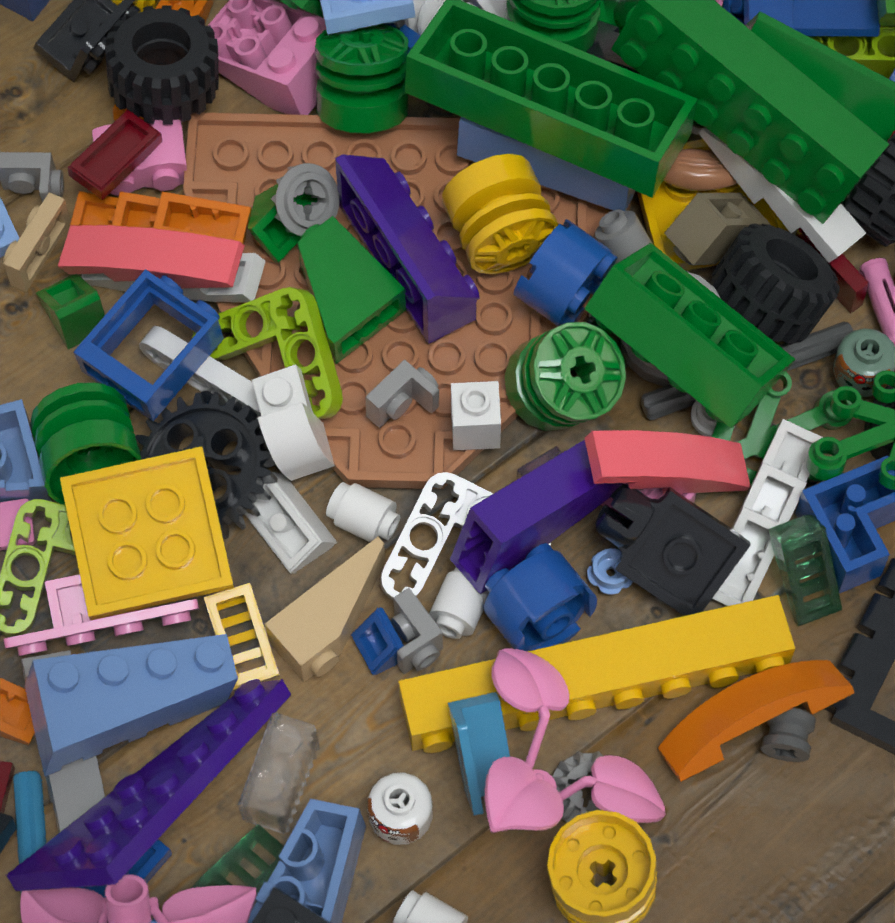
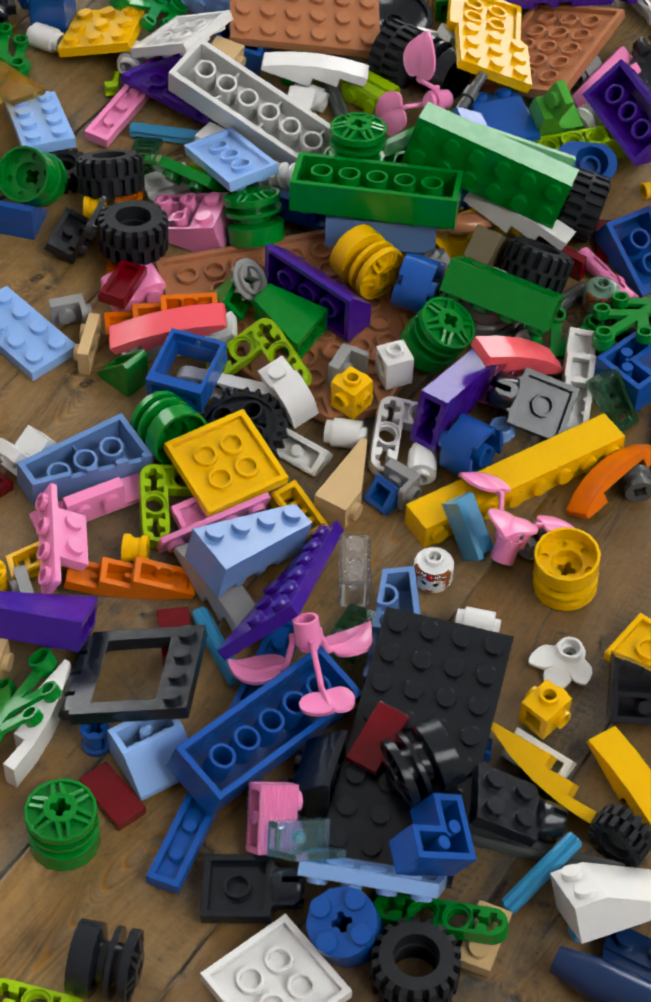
camera: 20 degrees left, 15 degrees down
none -> yellow brick [330,366,373,420]

